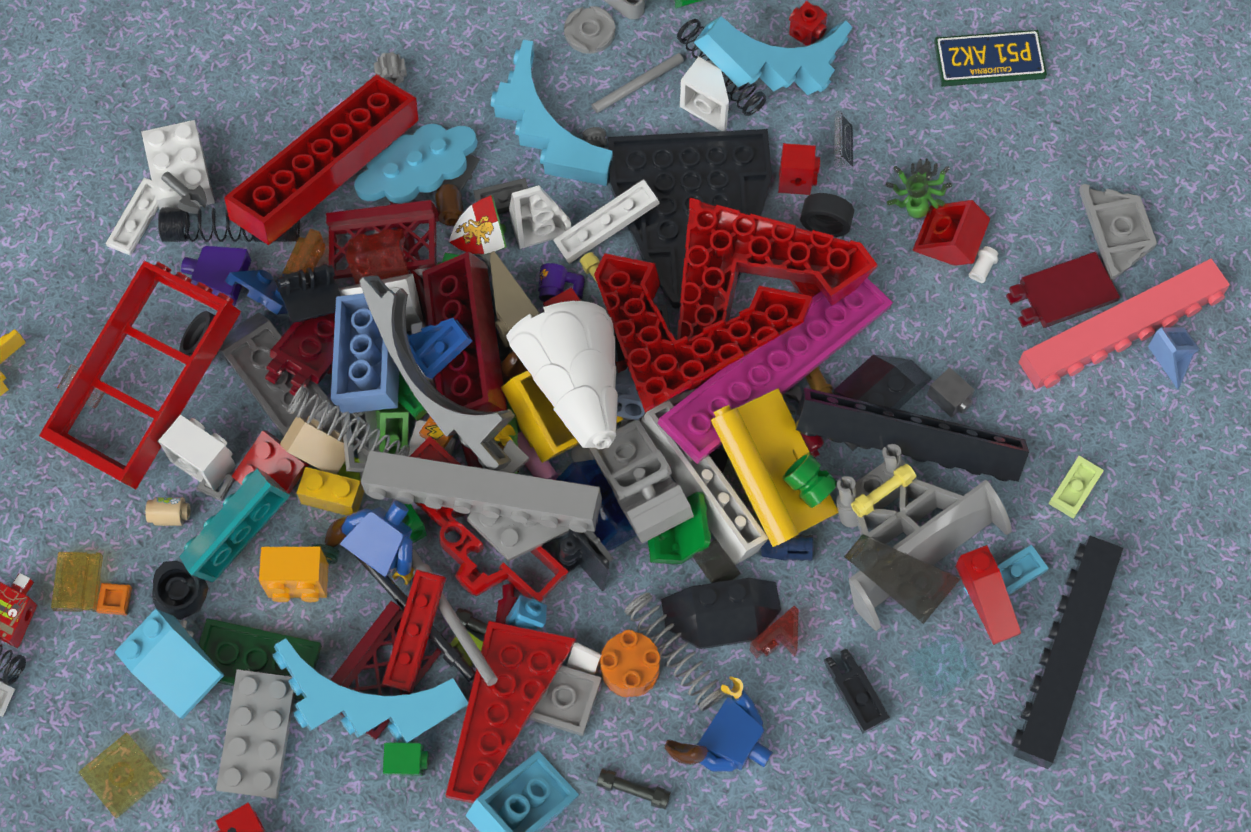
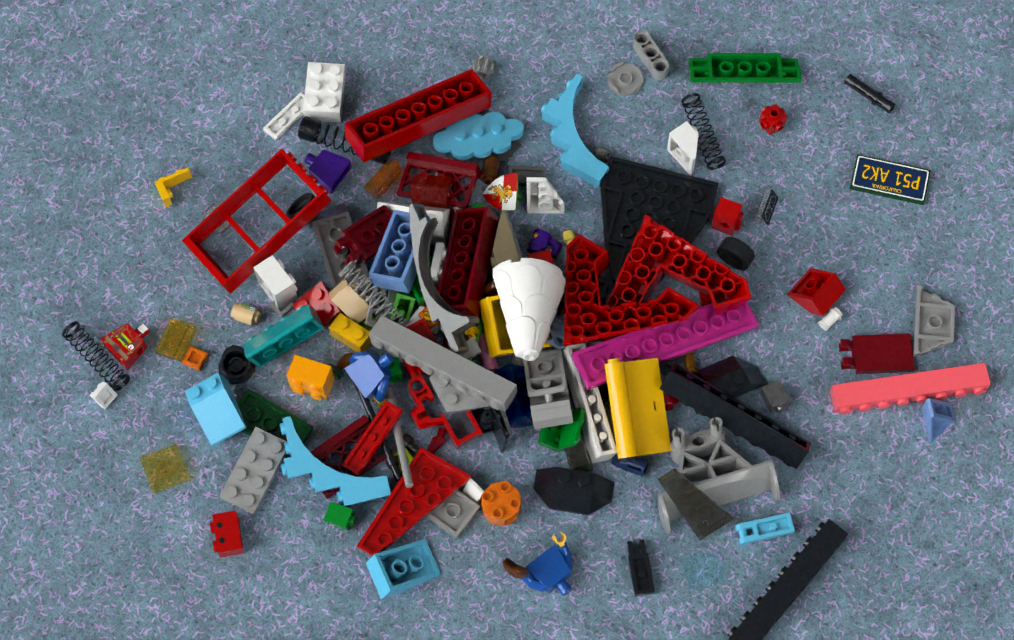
camera: 20 degrees right, 0 degrees up
dark grey bar [161,172,207,214] -> none
blue wing [225,270,288,315] -> none
black hinge [275,263,341,323] -> none
blue wing [407,318,473,379] -> none
dark azure bracket [505,595,547,630] -> none
white plate [553,179,660,264] -> none
light grey bar [591,53,684,113] -> none
pearl dark grey bar [596,768,671,809] -> none
light grey piece [625,592,725,711] -> none
medium azure arch [694,16,853,95] -> none
clear red slope [749,605,799,659] -> none
green wheel [782,453,837,508] -> none
light yellow bar [851,464,916,518] -> none
animal [886,159,952,219] -> none
slope [955,545,1021,645] -> none
yellowish green plate [1049,456,1104,519] -> none

